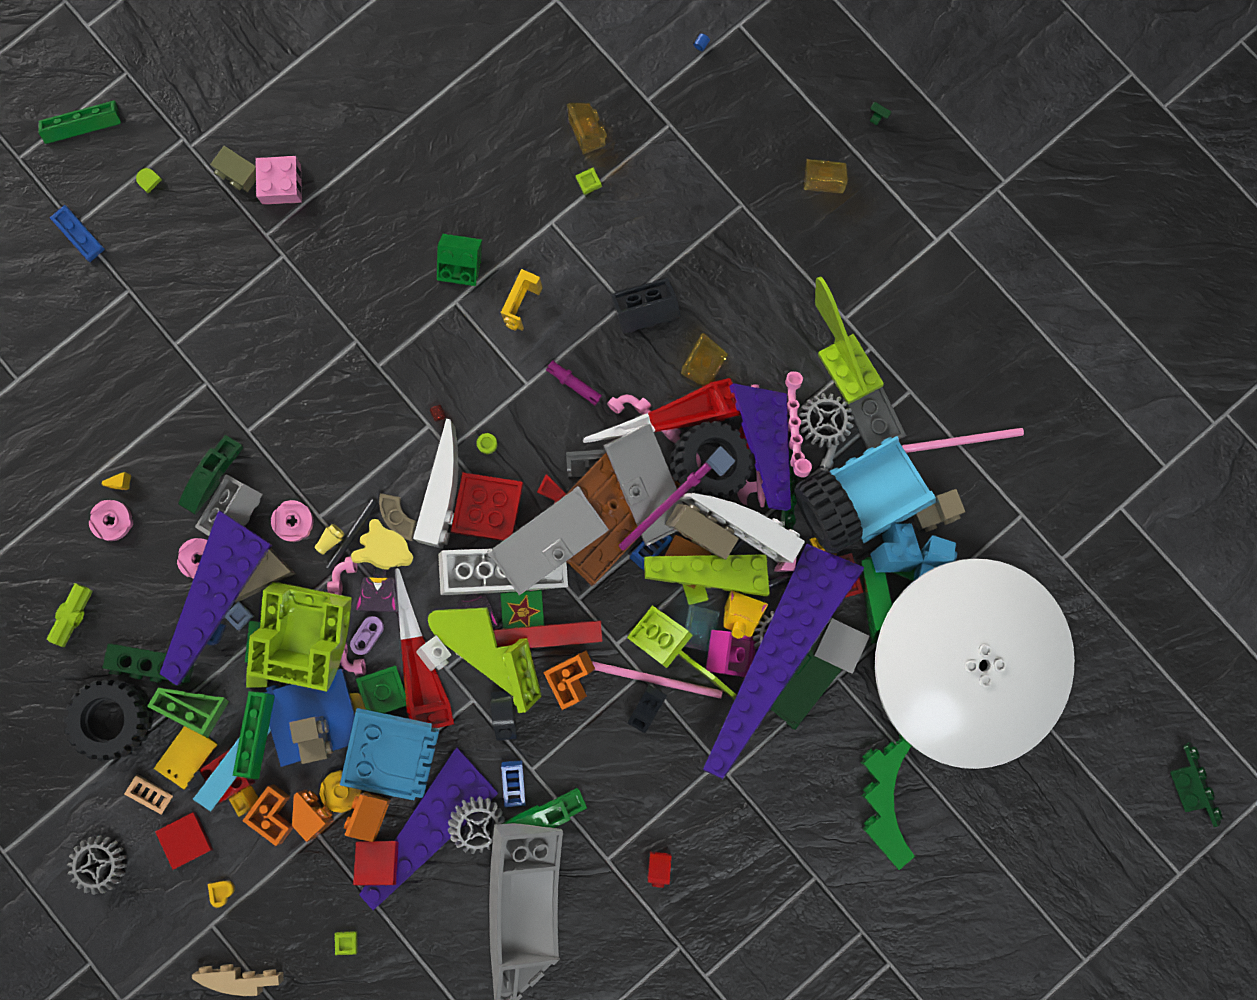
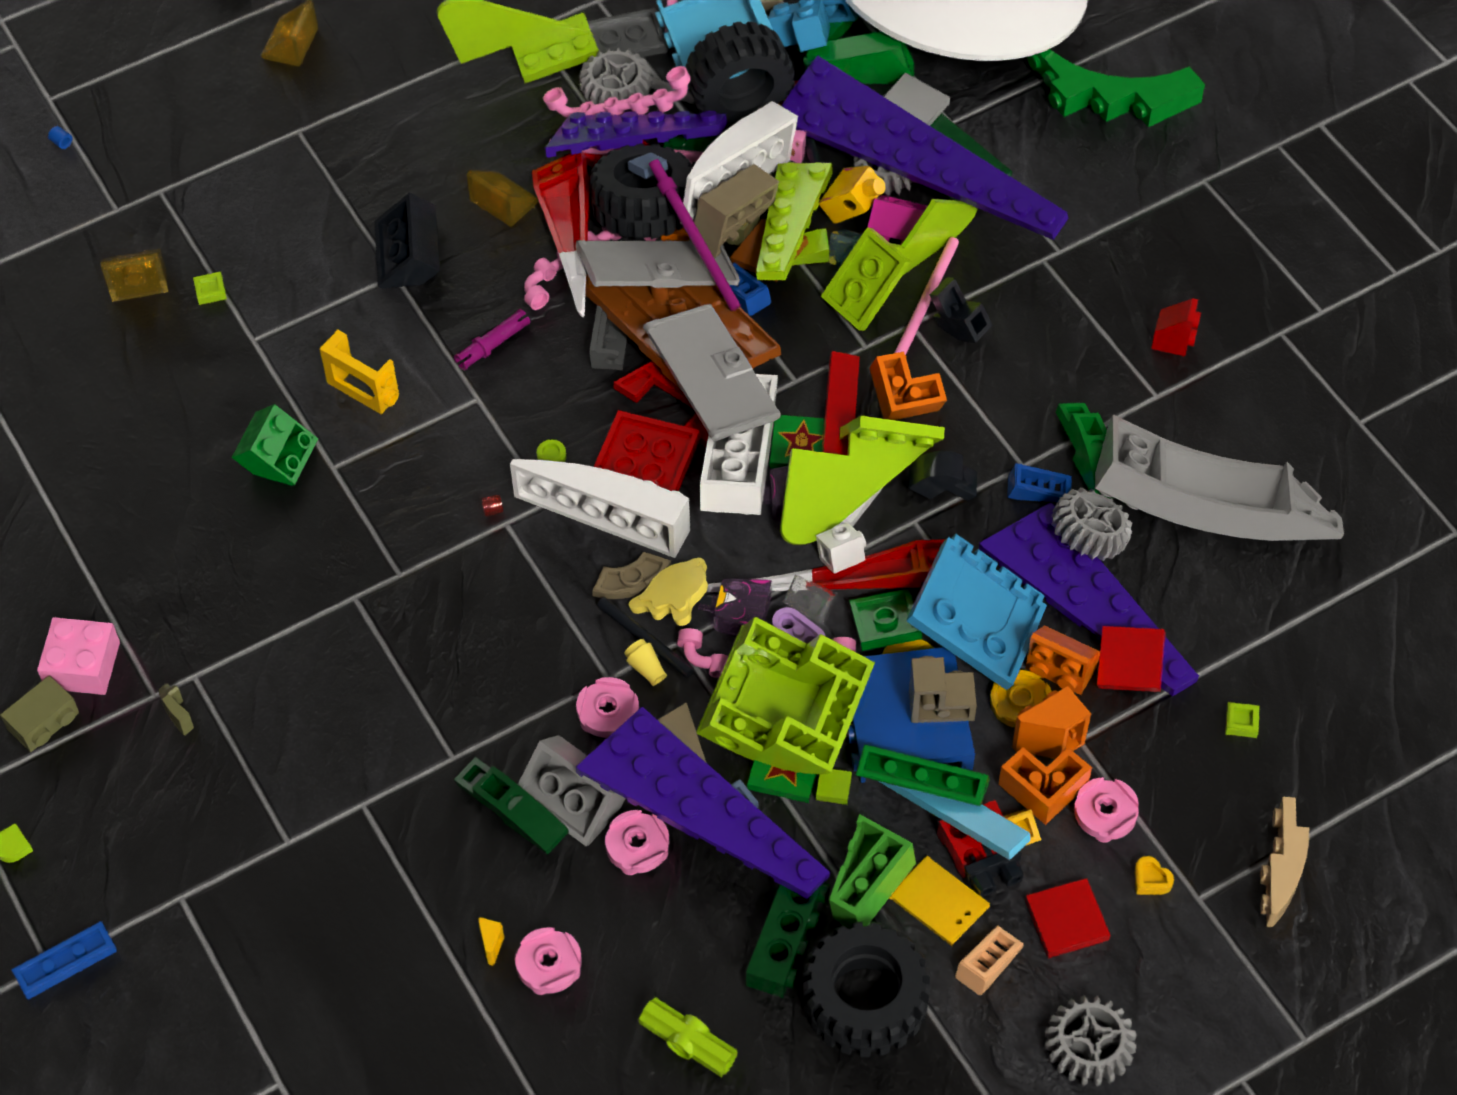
camera: 80 degrees left, 25 degrees down
none -> olive slope [159,683,194,736]
none -> clear slope [783,575,838,624]
none -> bright pink plate [1074,778,1139,843]

